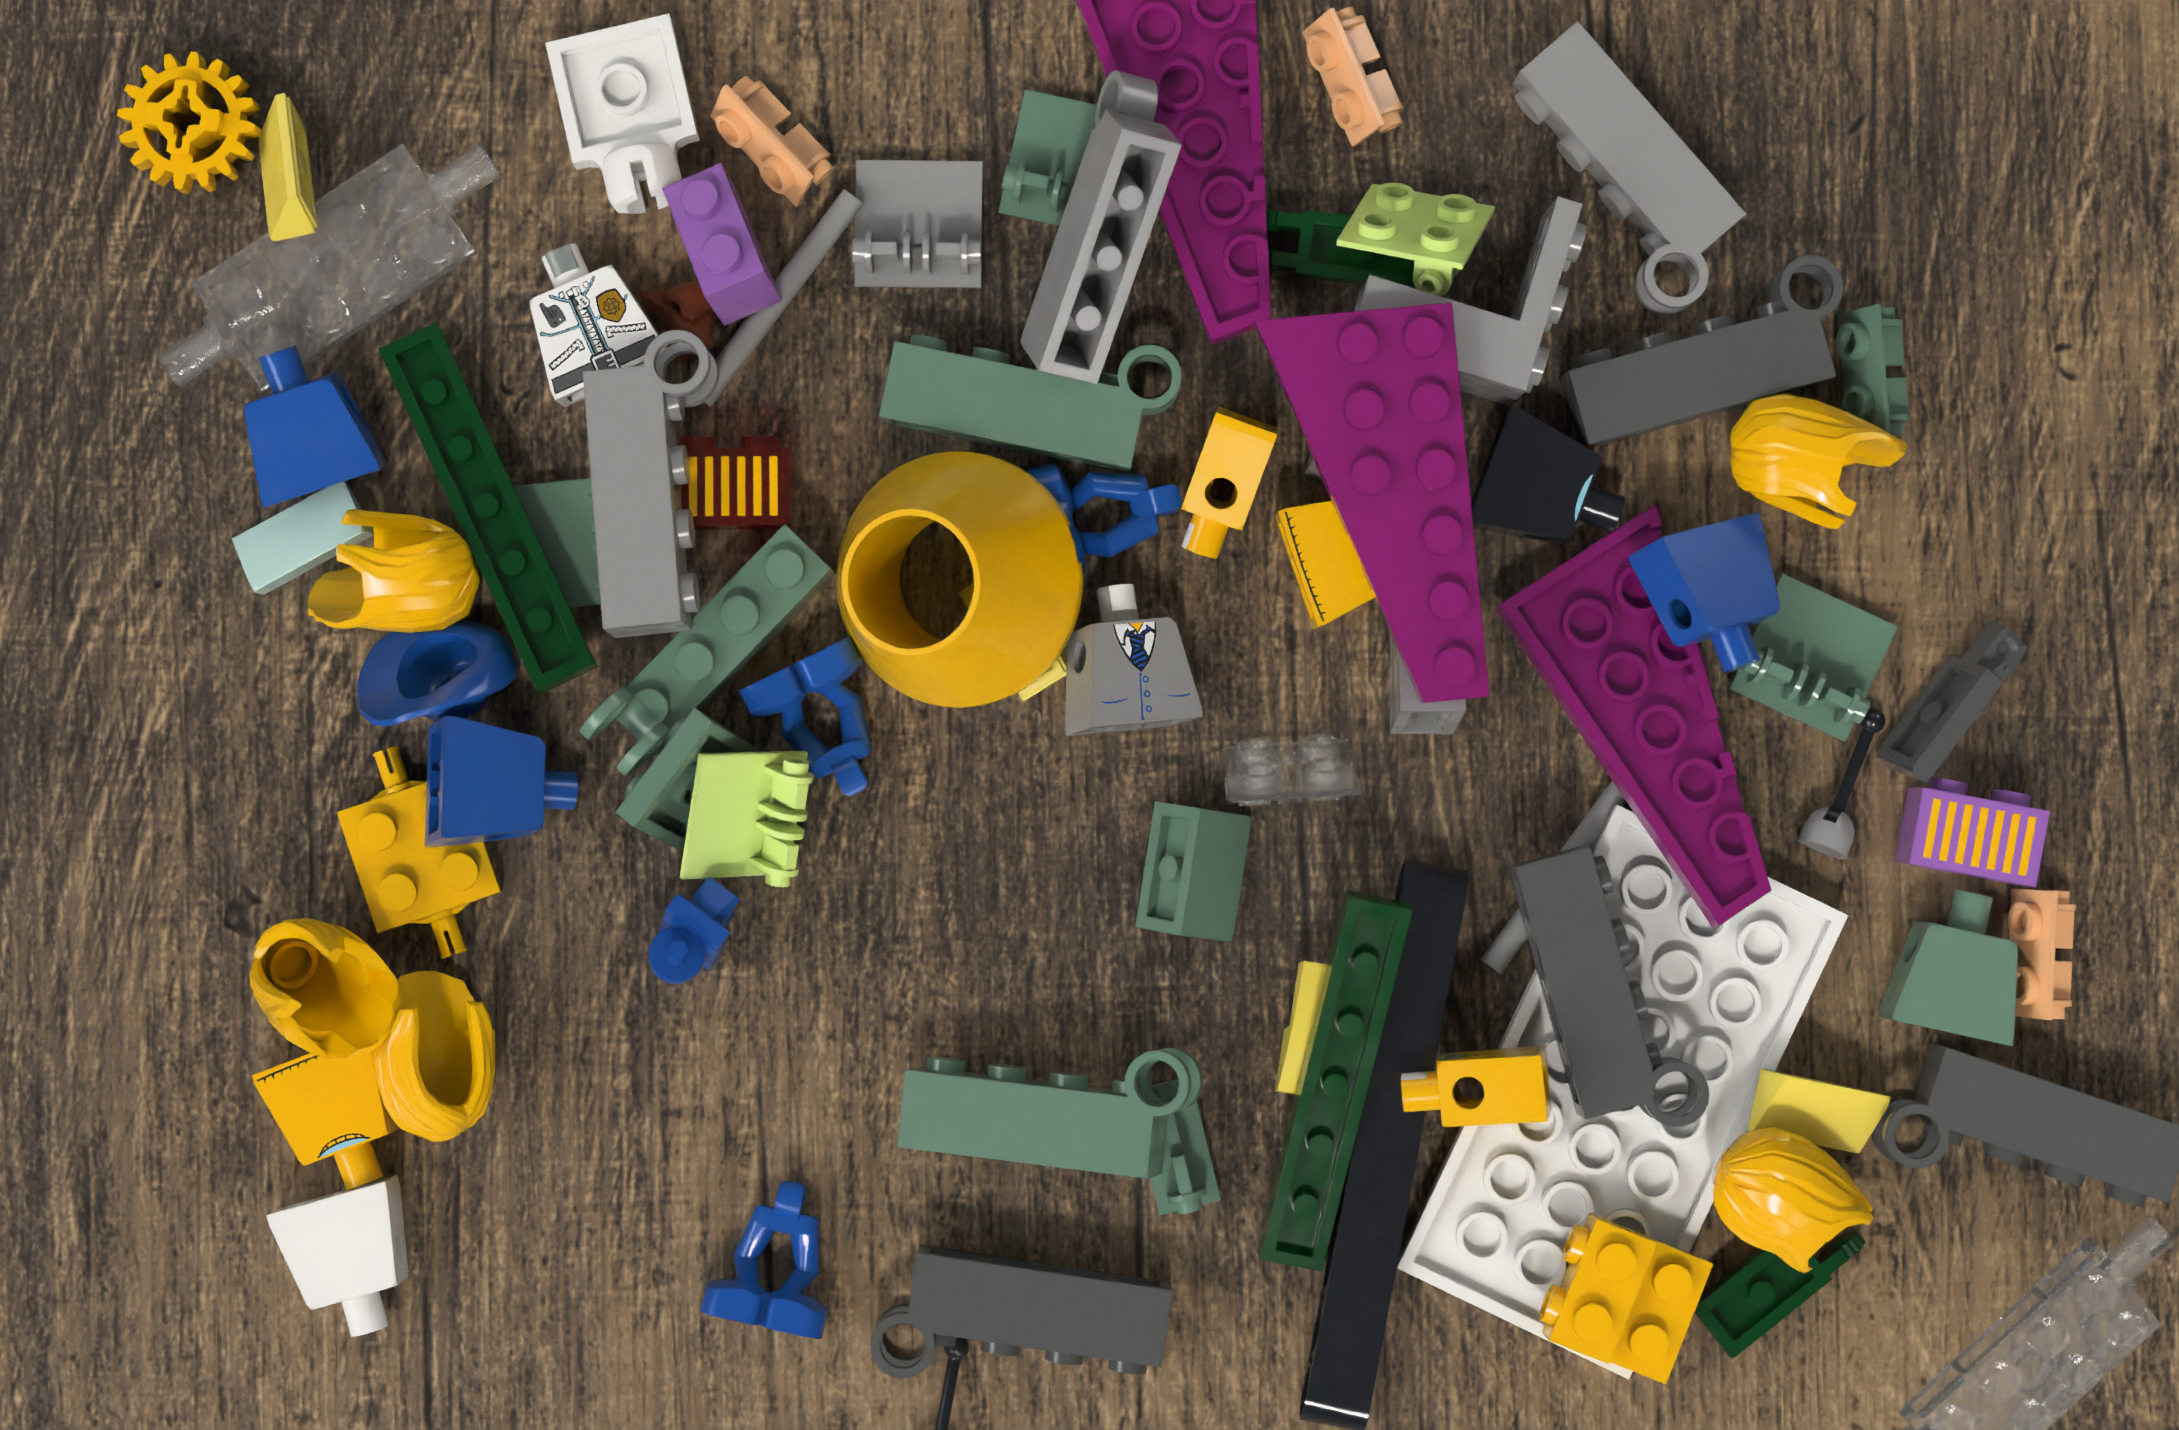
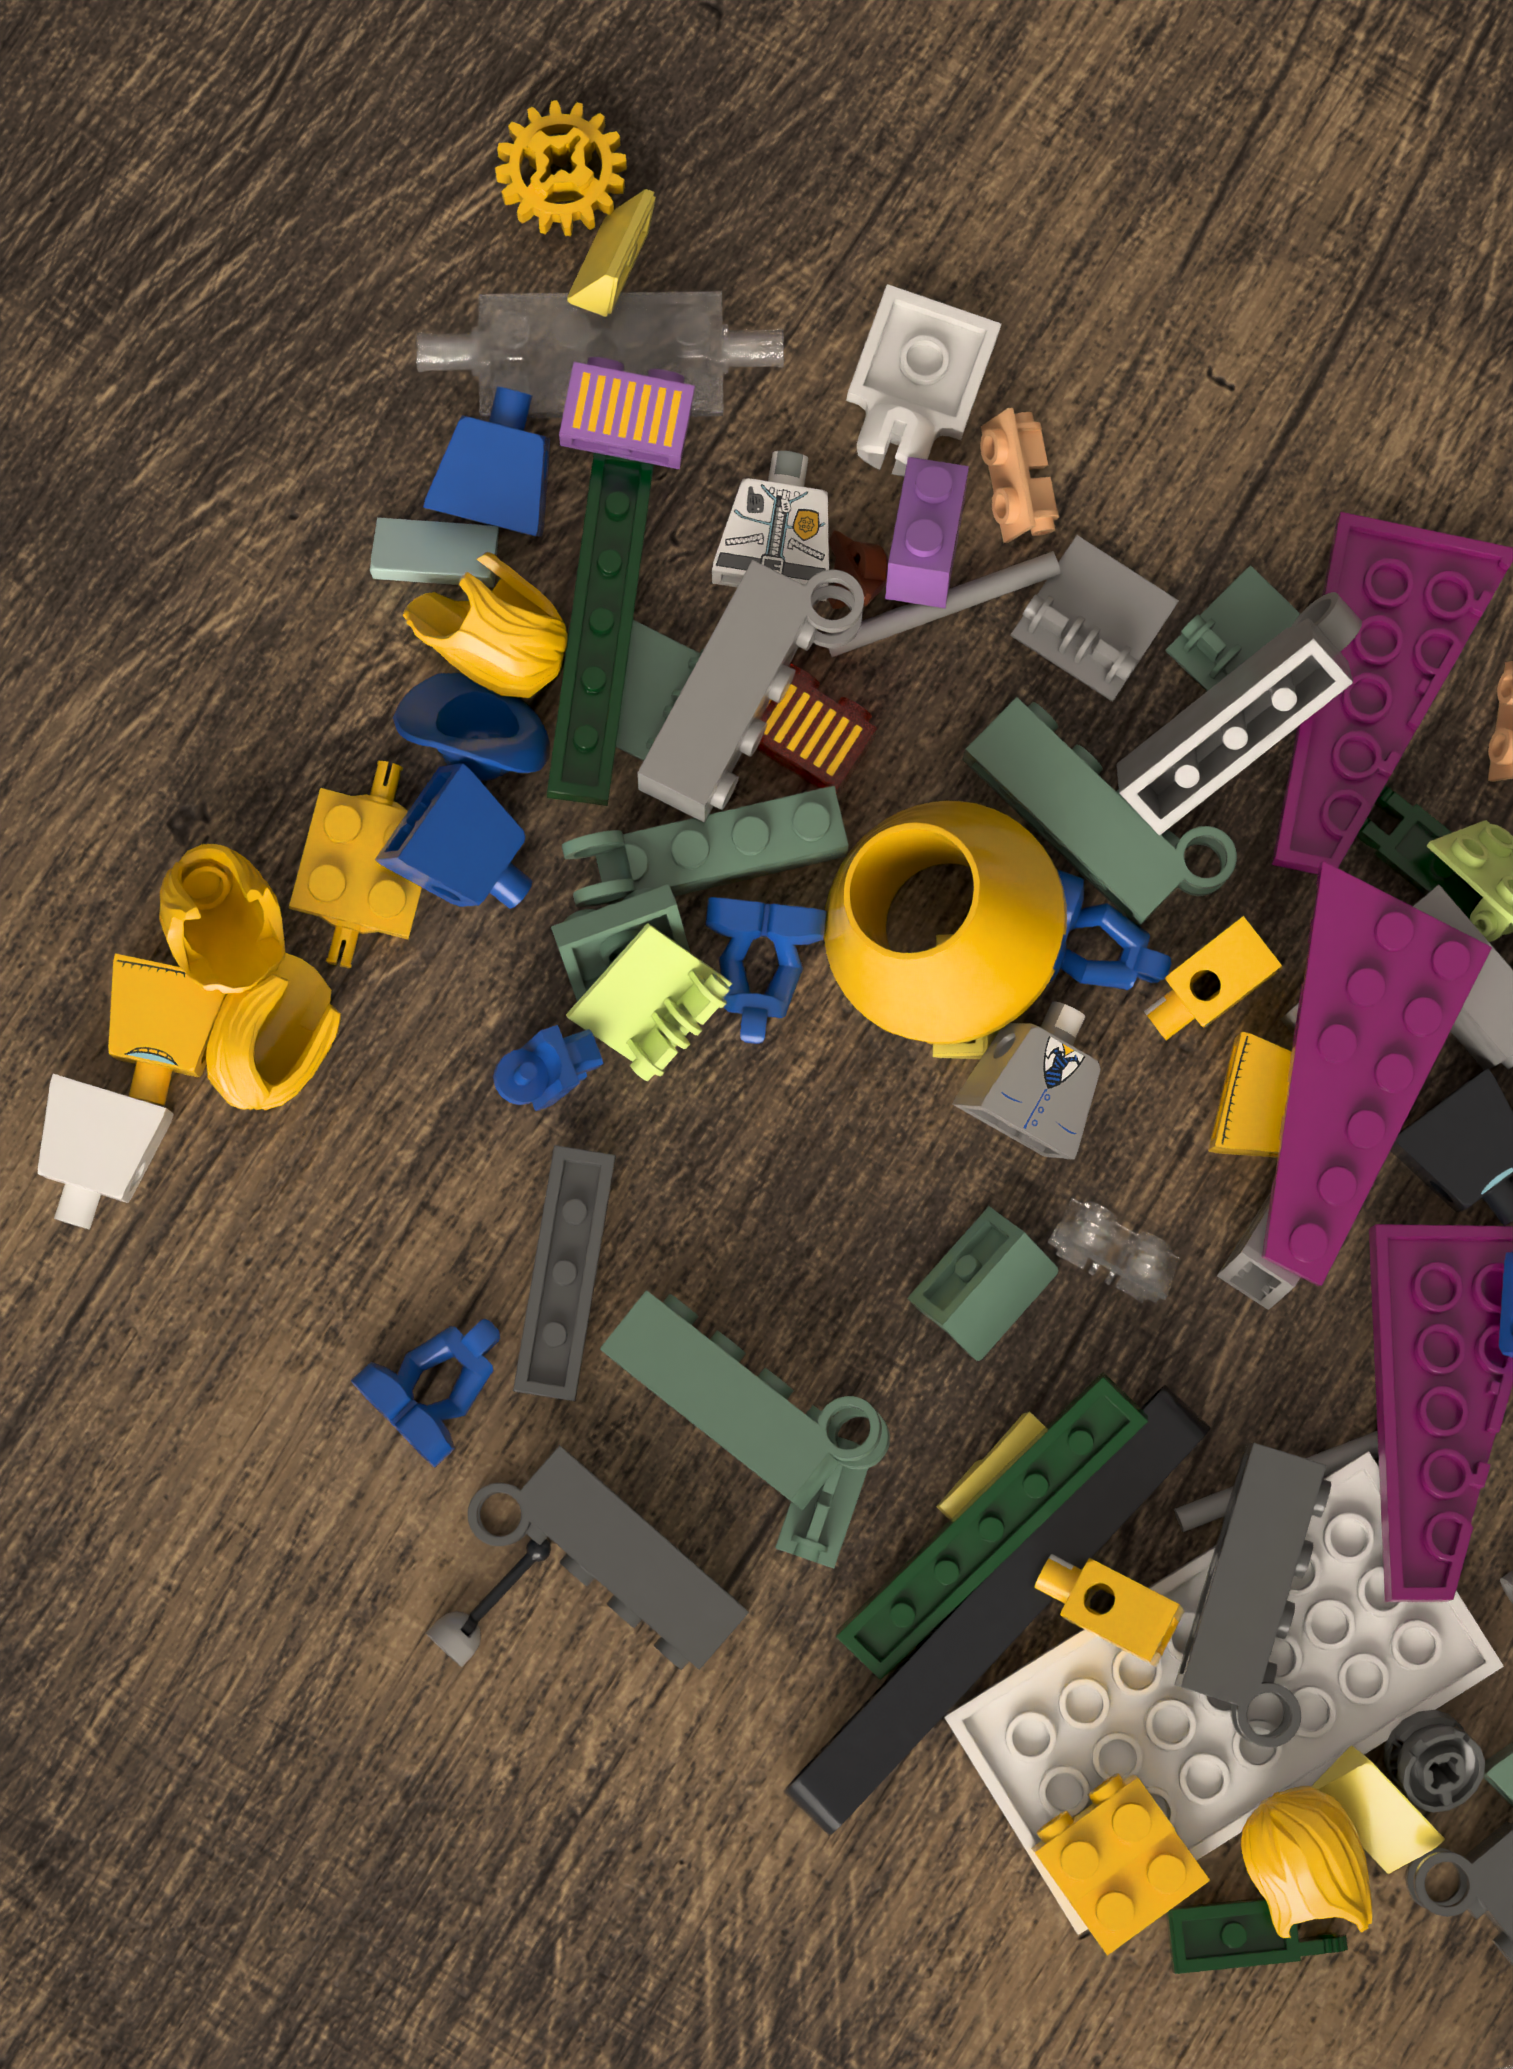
camera: 30 degrees right, 5 degrees down
none -> dark grey plate [513,1145,616,1402]
none -> medium lavender brick [559,357,695,469]
none -> dark grey wheel [1383,1710,1485,1813]

